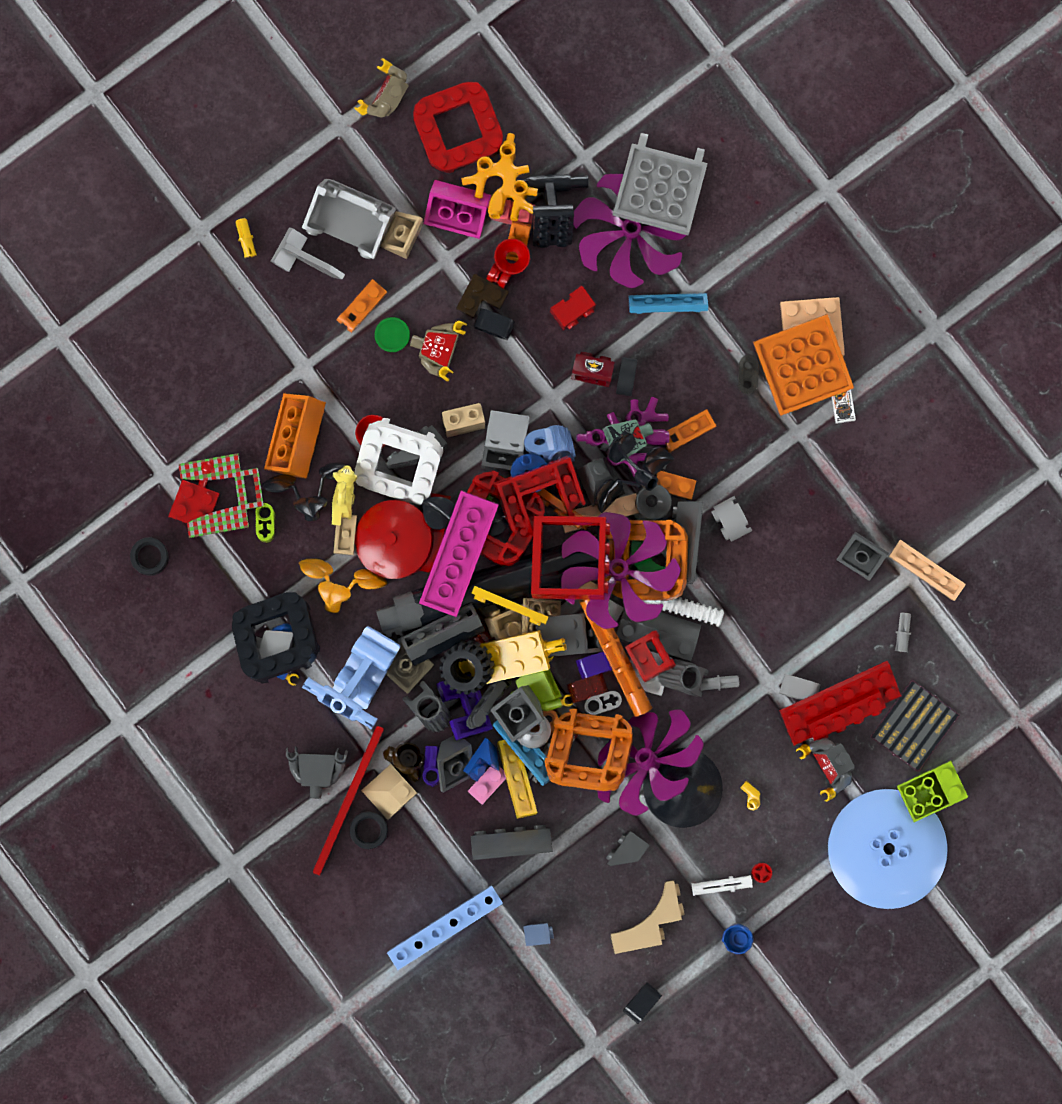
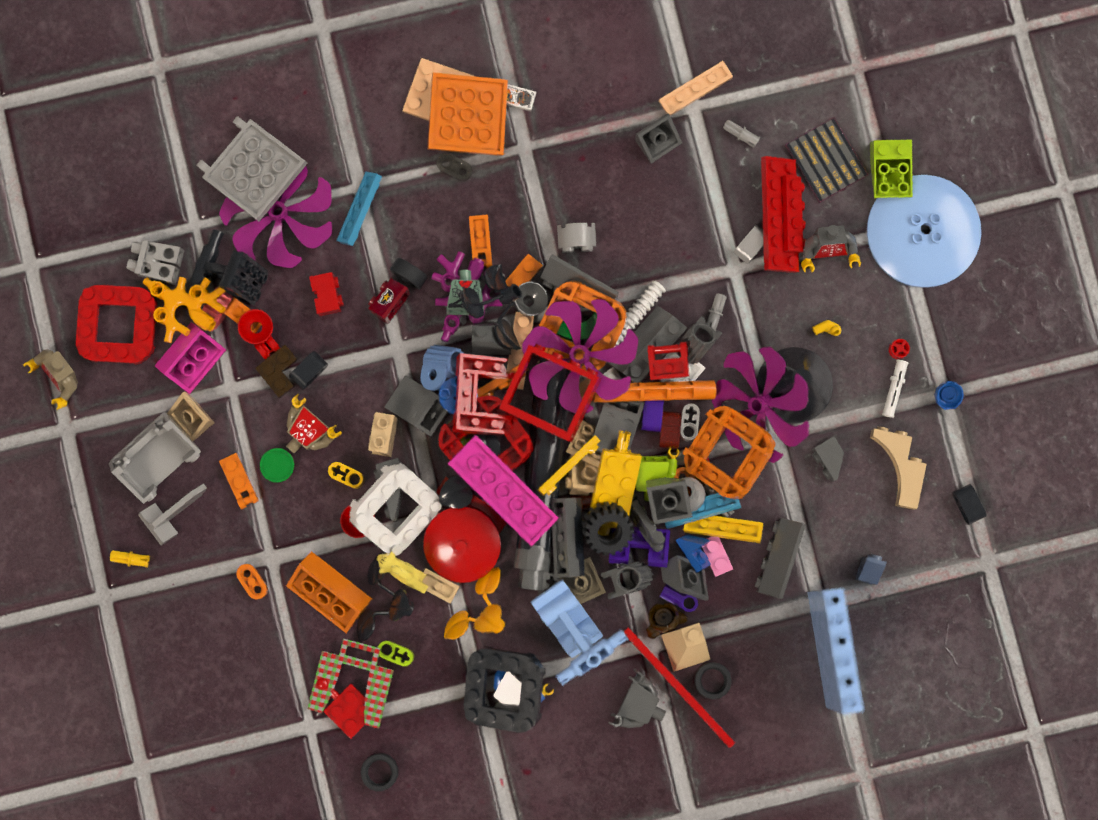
camera: 55 degrees left, 0 degrees up
none -> light grey hips [126,240,184,286]
none -> orange plate [236,564,268,599]
none -> yellow beam [328,462,365,489]

